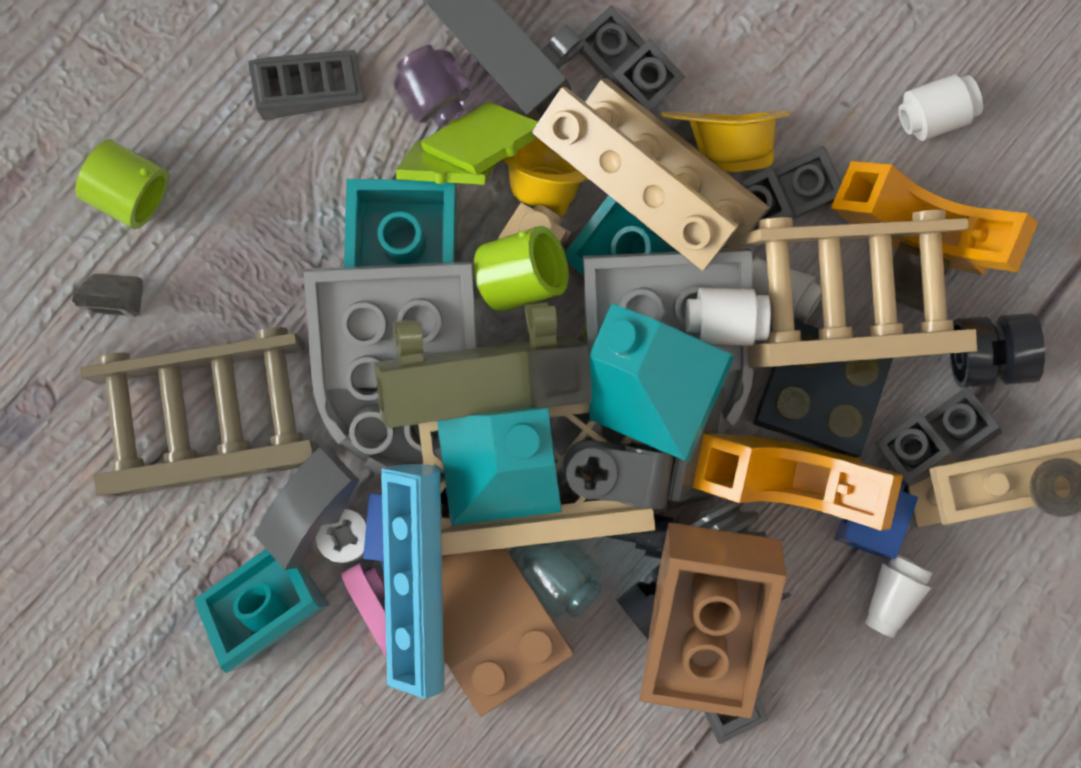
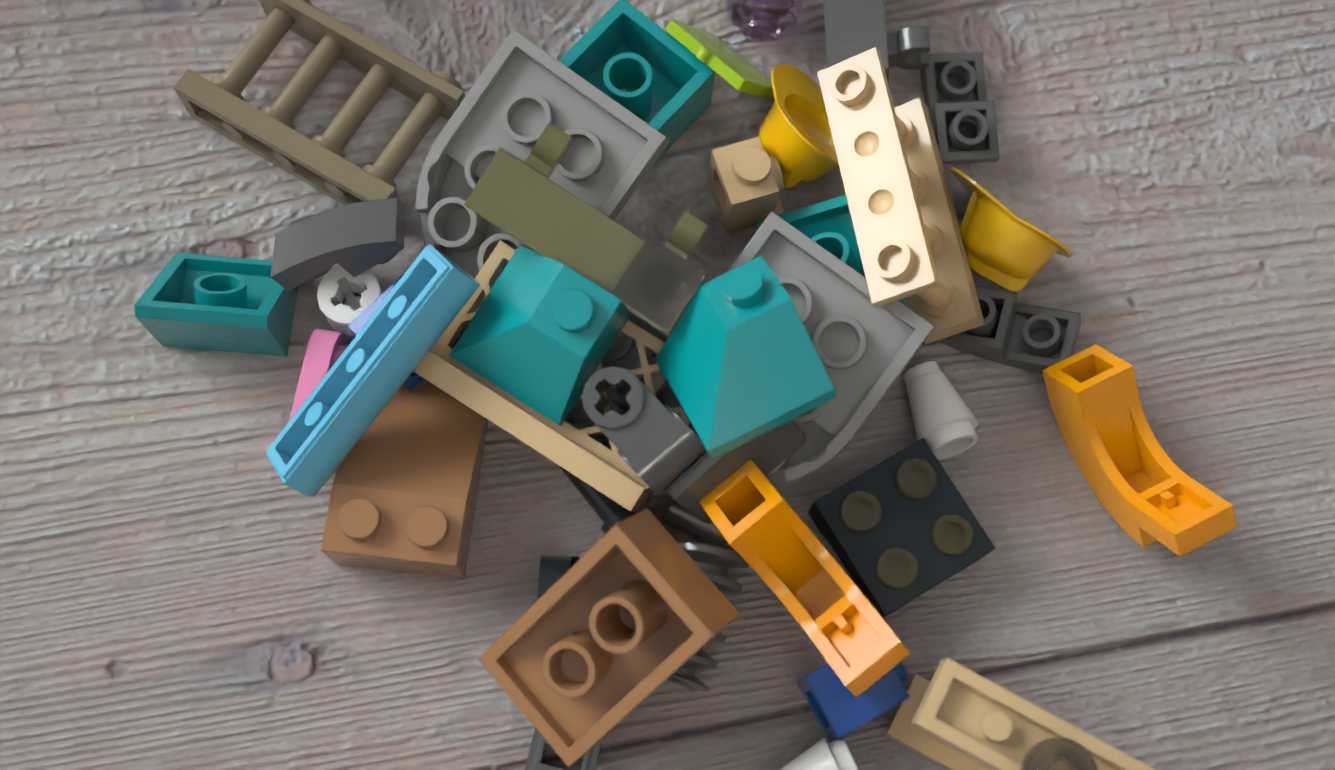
camera: 30 degrees right, 10 degrees down
lime piece [421,101,538,176] -> none
lime piece [473,226,569,312] -> none
clear light blue head [523,540,603,618] -> none
white brick [686,288,770,346] -> none
tan fence [739,210,977,368] -> none
dark grey slope [875,388,1002,487] -> none
clear smoke plate [893,241,951,312] -> none
white brick [898,74,983,141] -> none
black wheel [949,313,1045,388] -> none

